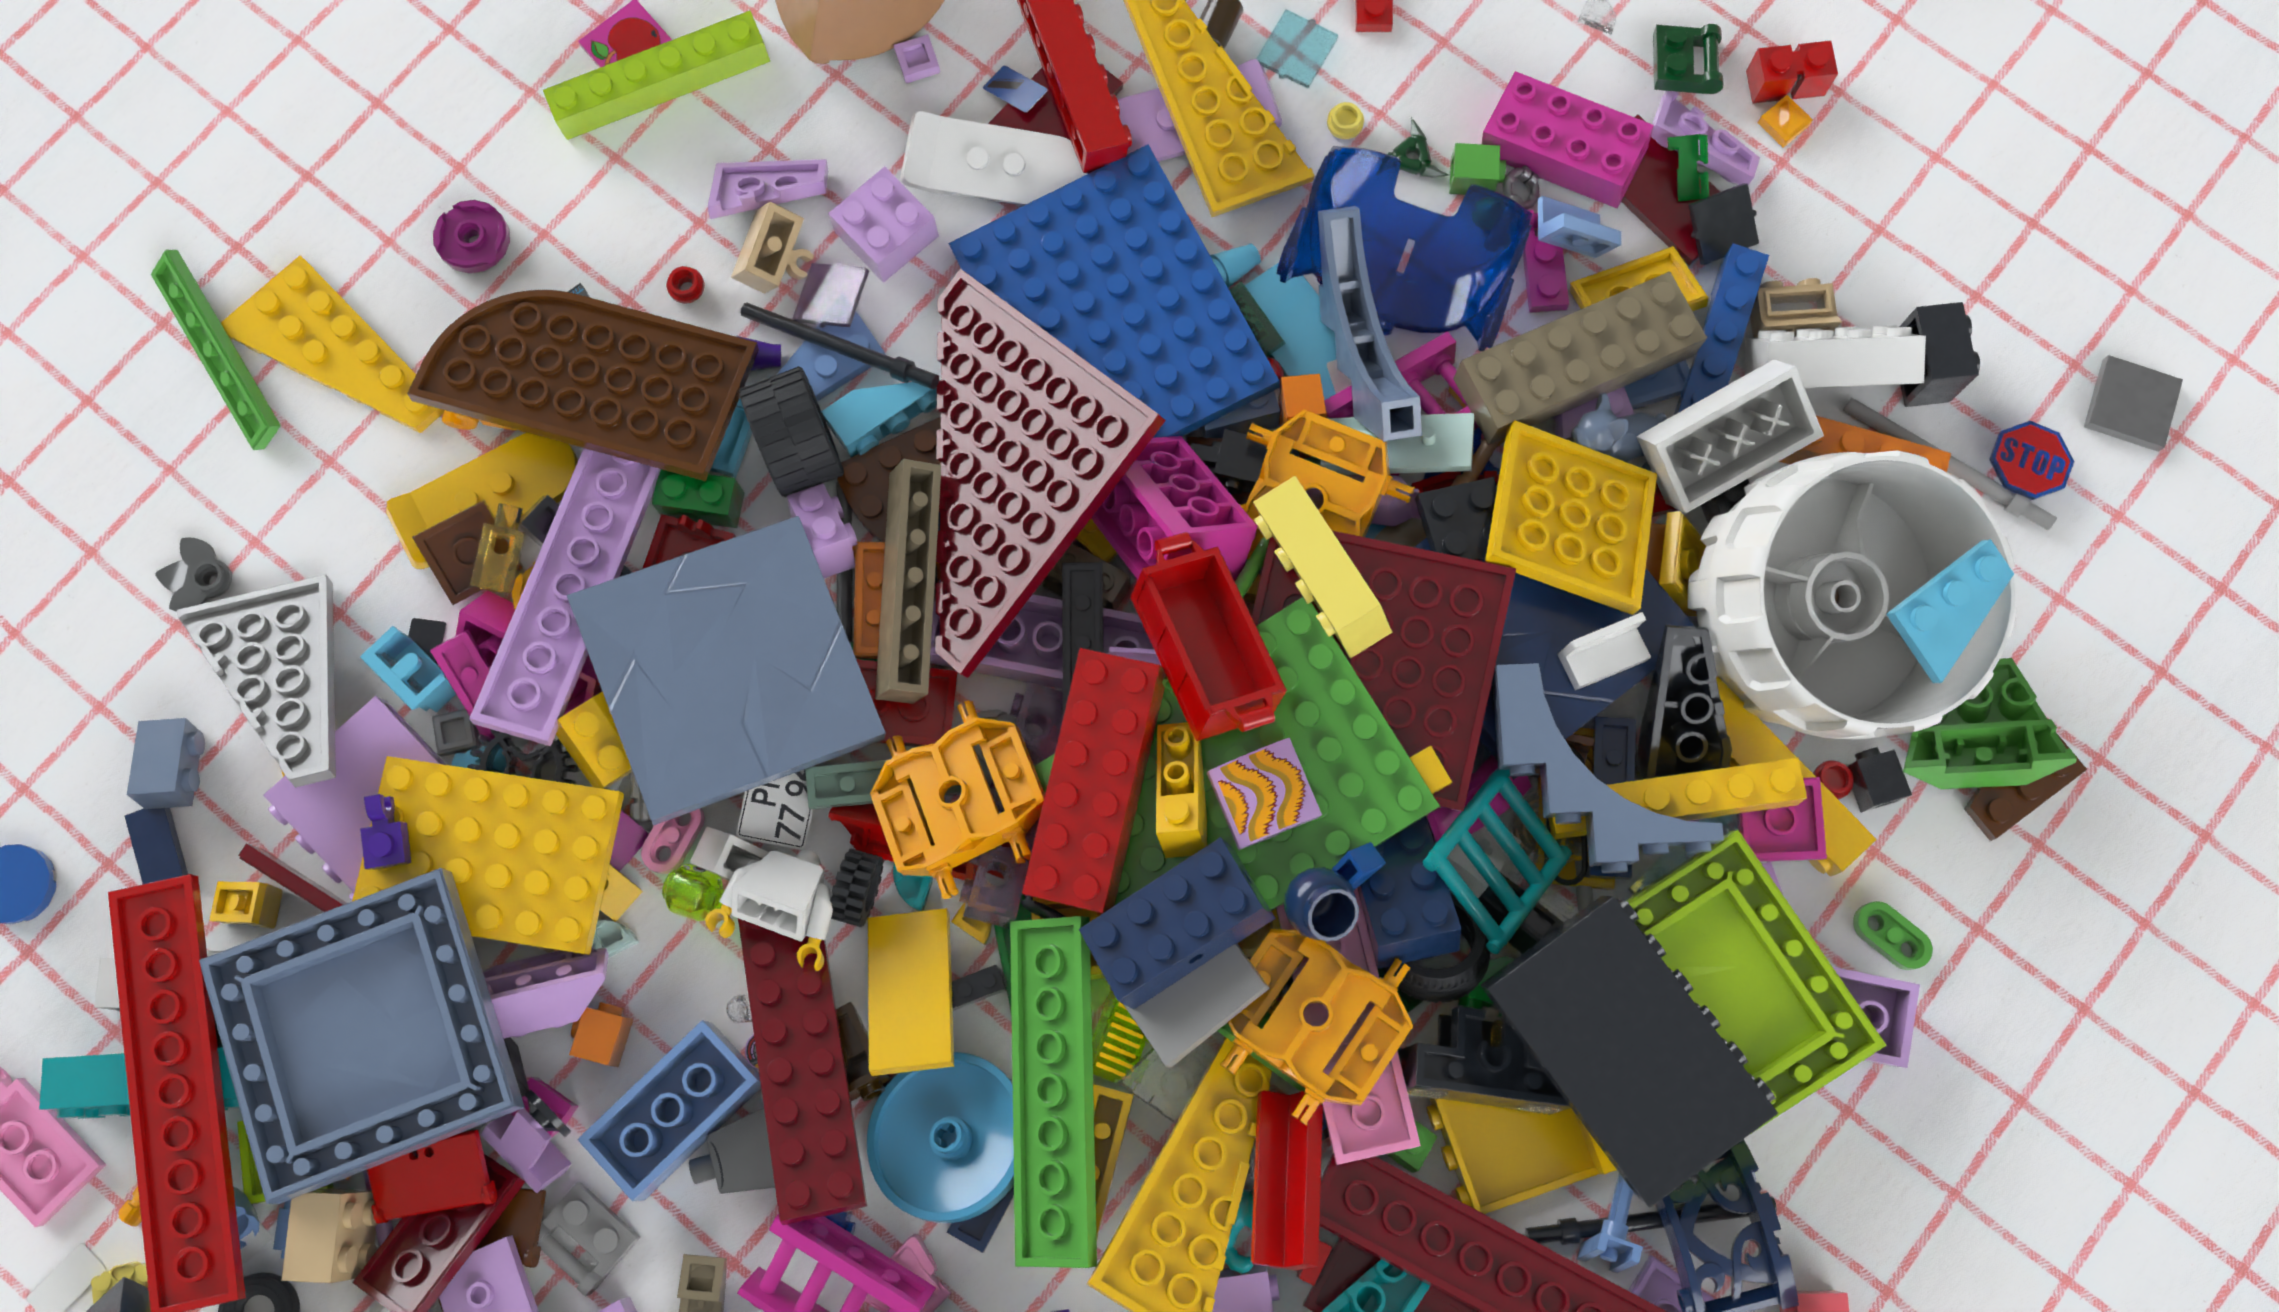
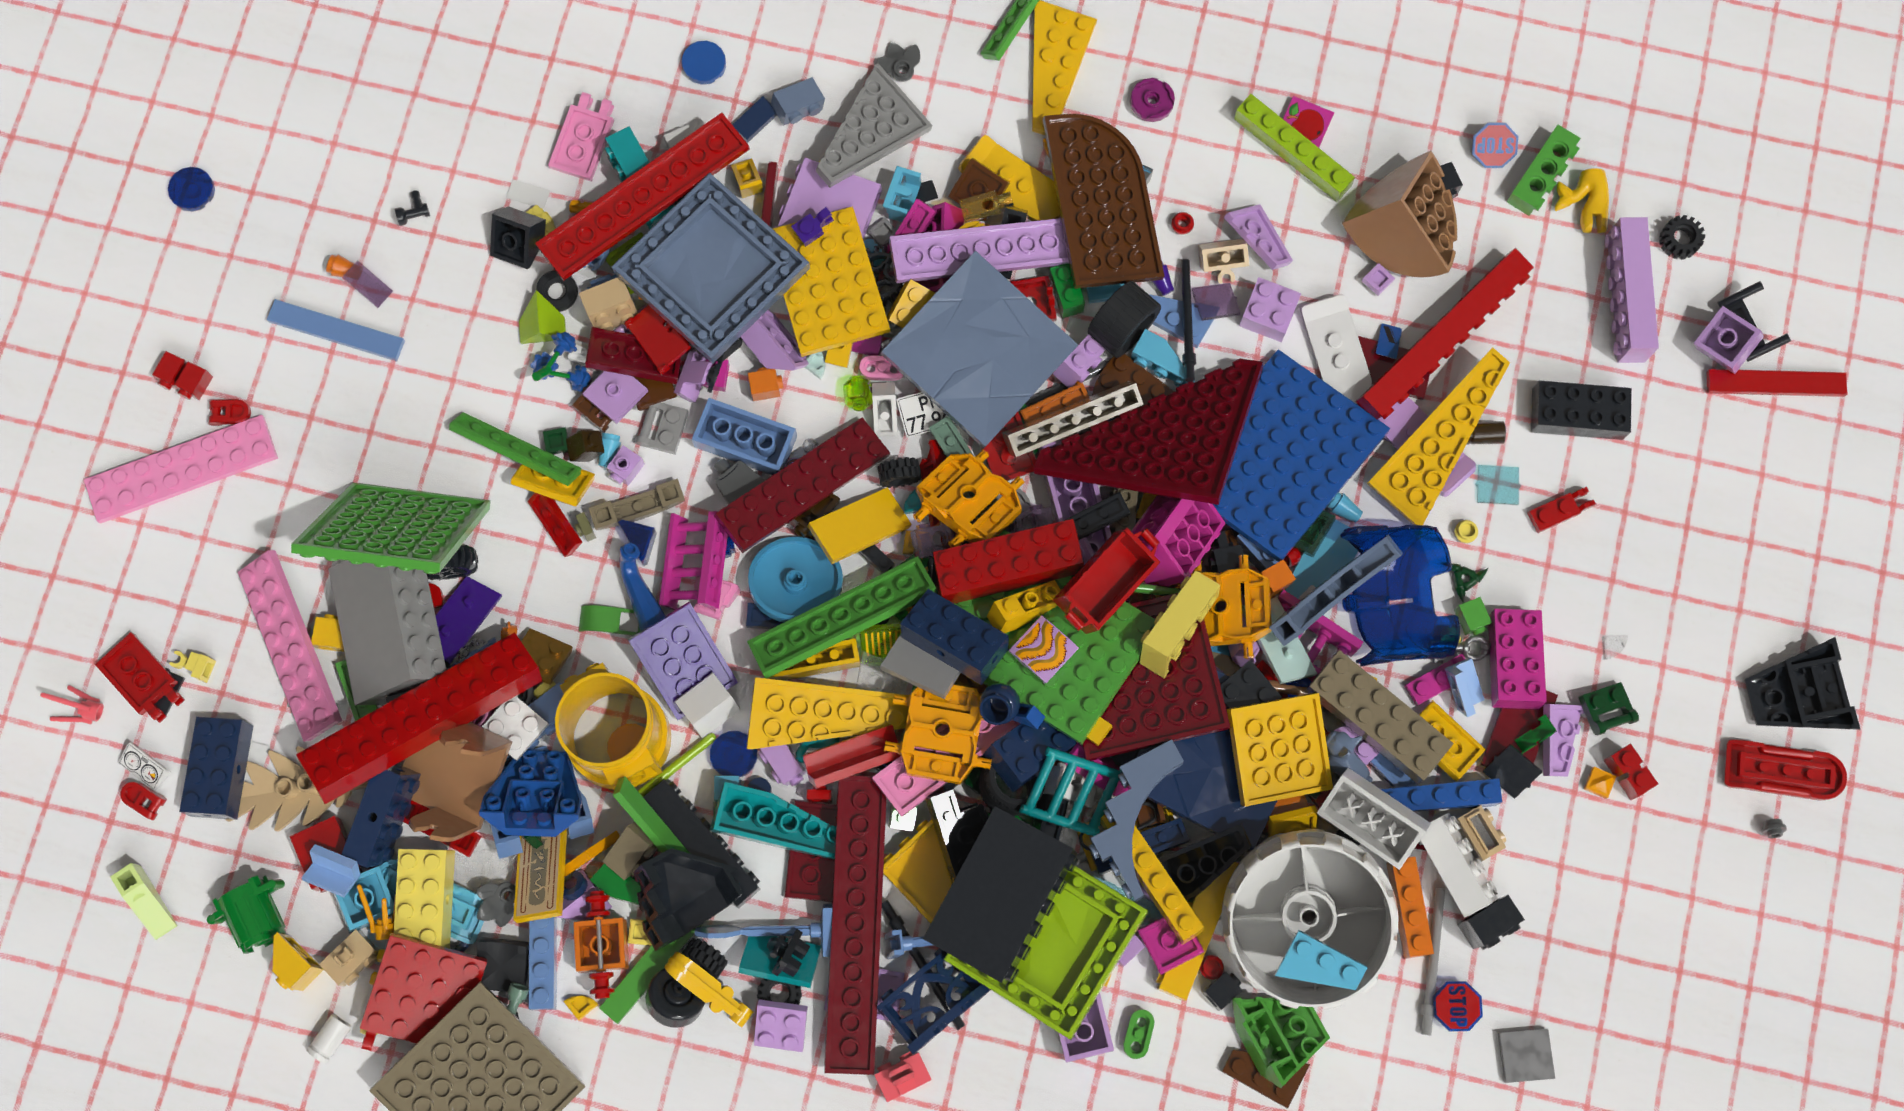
camera: 60 degrees right, 0 degrees up
white torso [705,849,833,971] -> none
white panel [1557,612,1651,691] -> none

